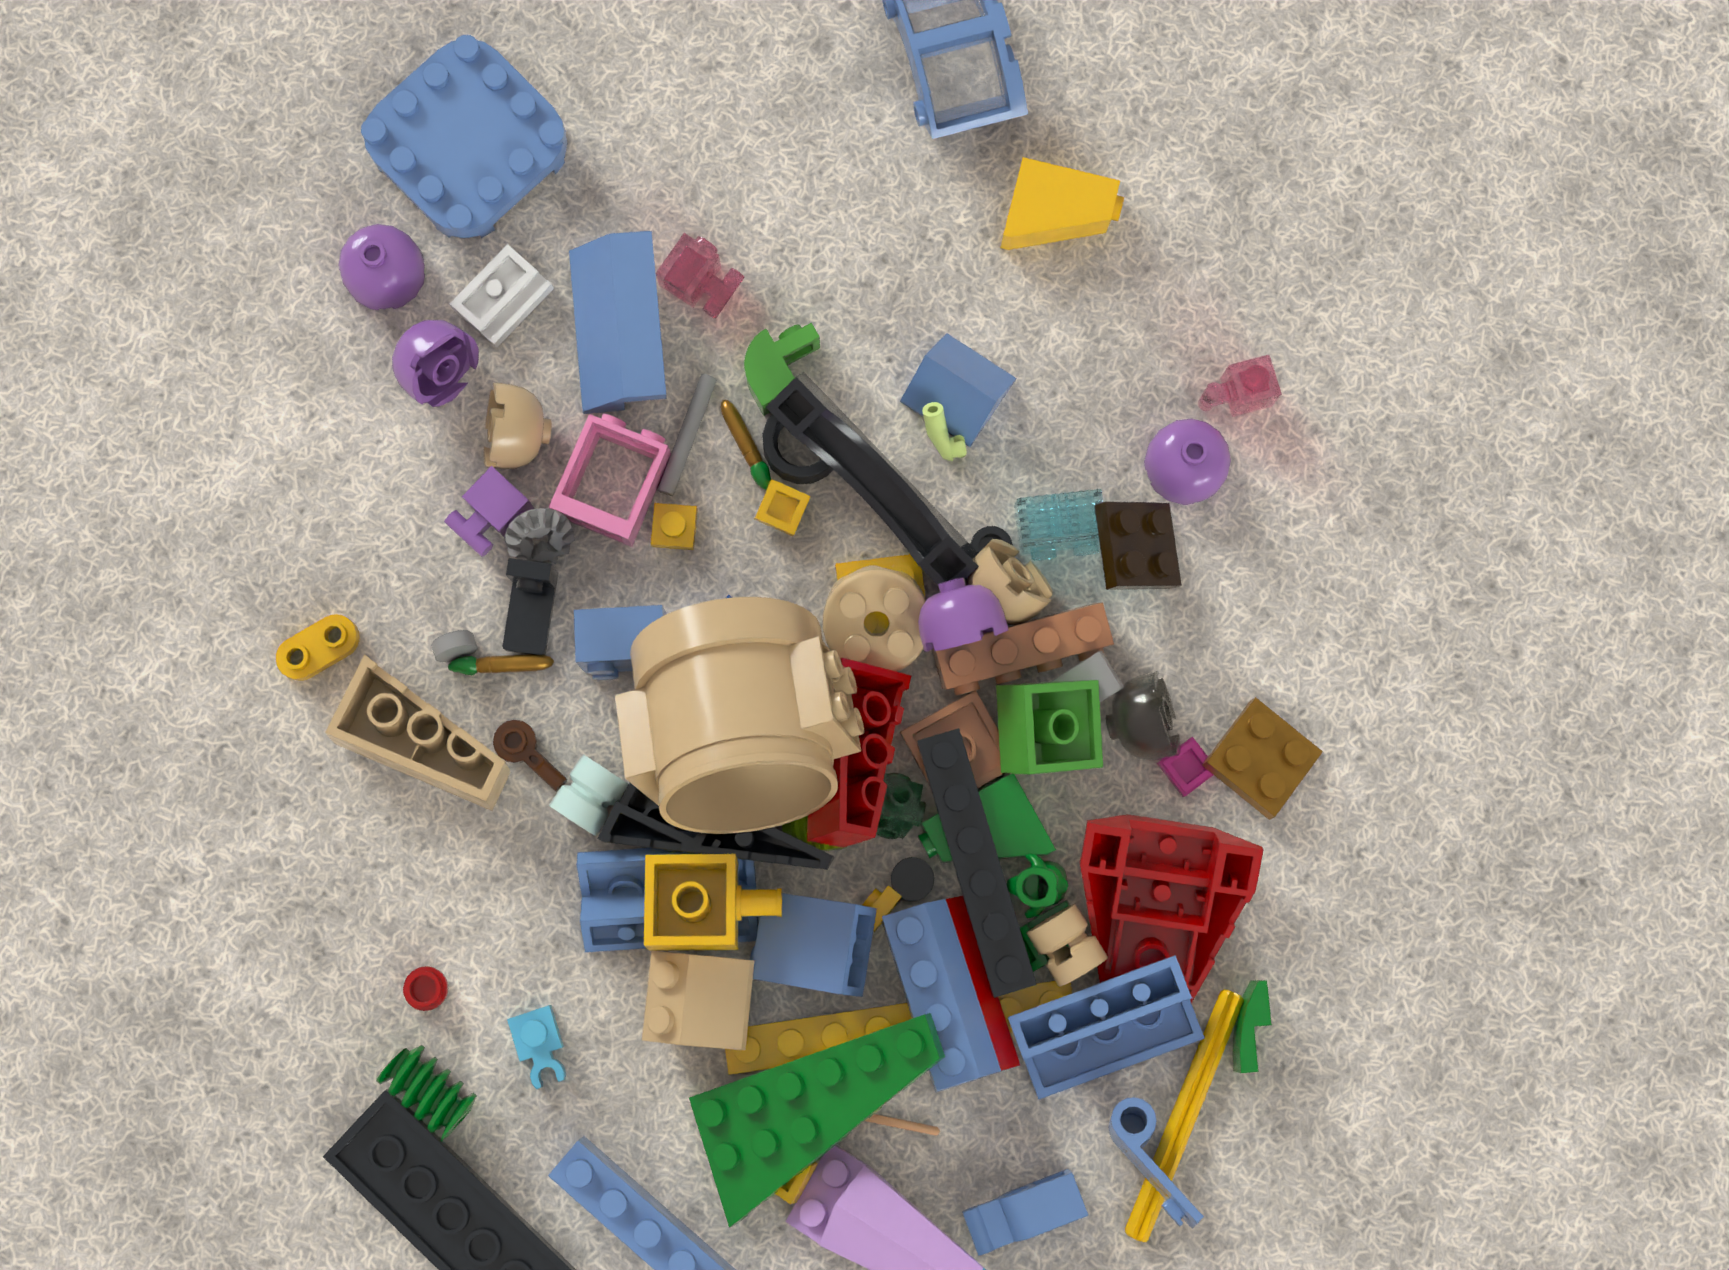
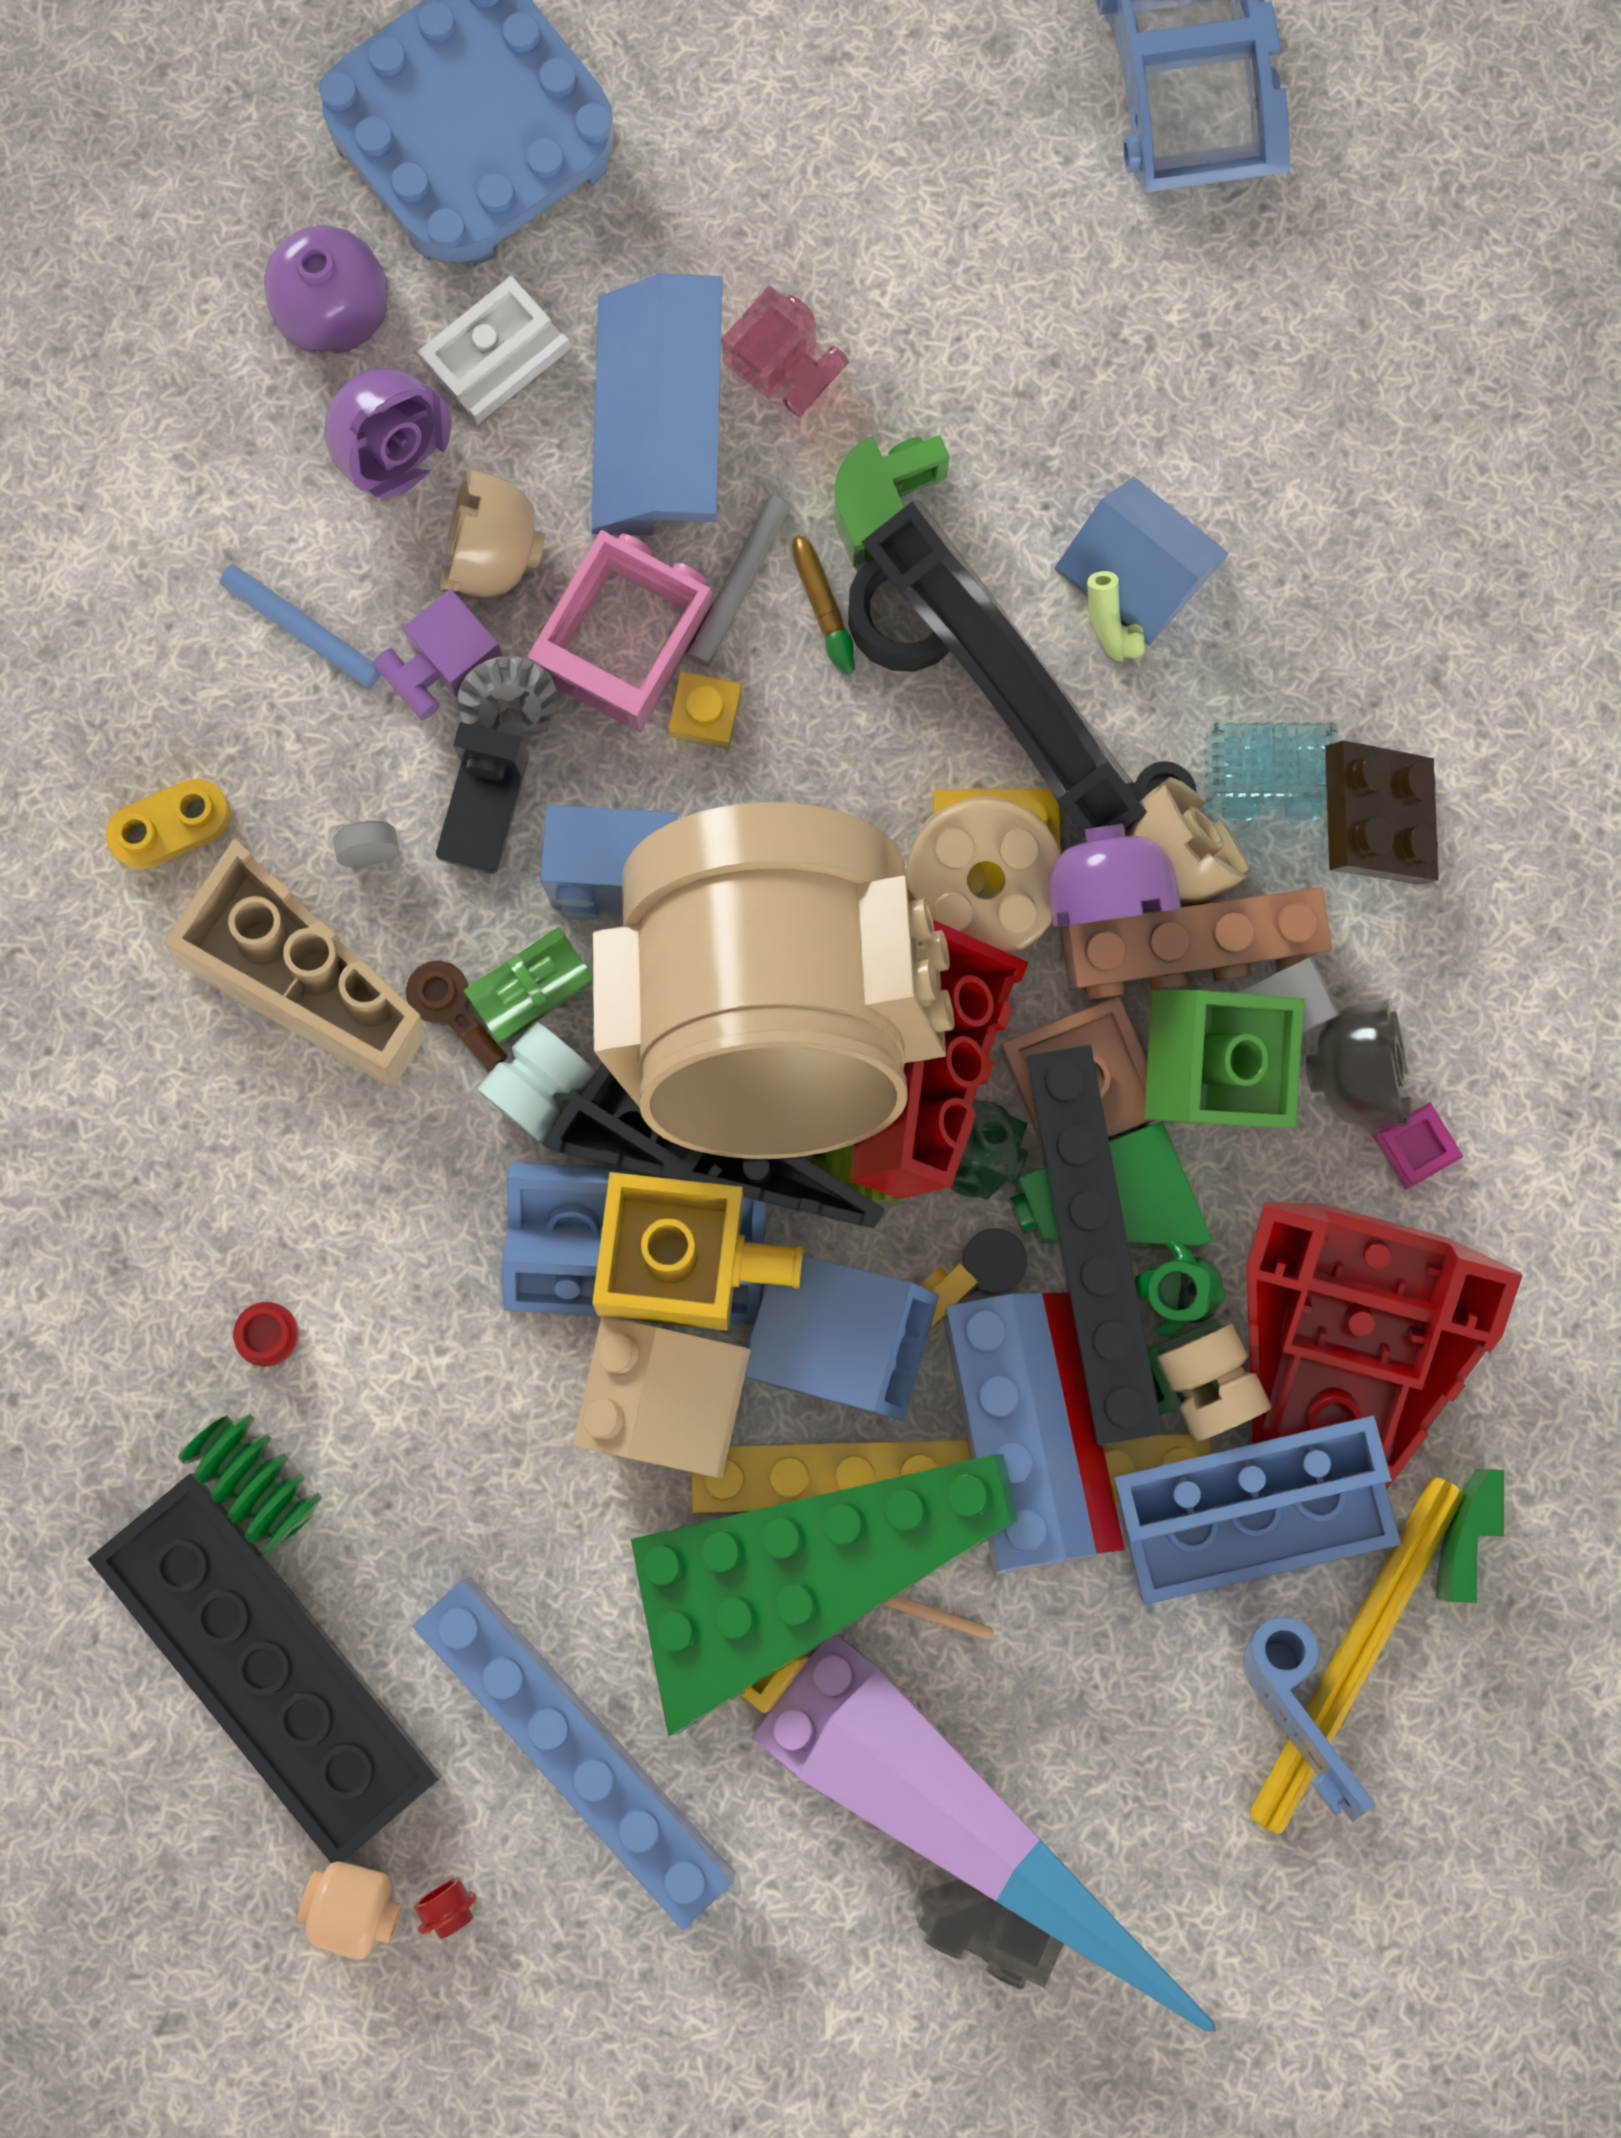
camera: 10 degrees right, 0 degrees up
pearl gold piece [448,654,554,675] -> none
medium azure plate [507,1005,566,1089] -> none
yellow plate [754,479,811,536] -> none
medium blue piece [962,1169,1089,1256] -> none
yellow slope [1000,157,1124,250] -> none
medium lavender cylinder [1144,418,1231,505] -> none
clear pink brick [1198,354,1282,417] -> none
pearl gold plate [1202,697,1323,820] -> none
none -> medium blue bar [220,564,381,689]
none -> bright green hips [463,927,593,1045]

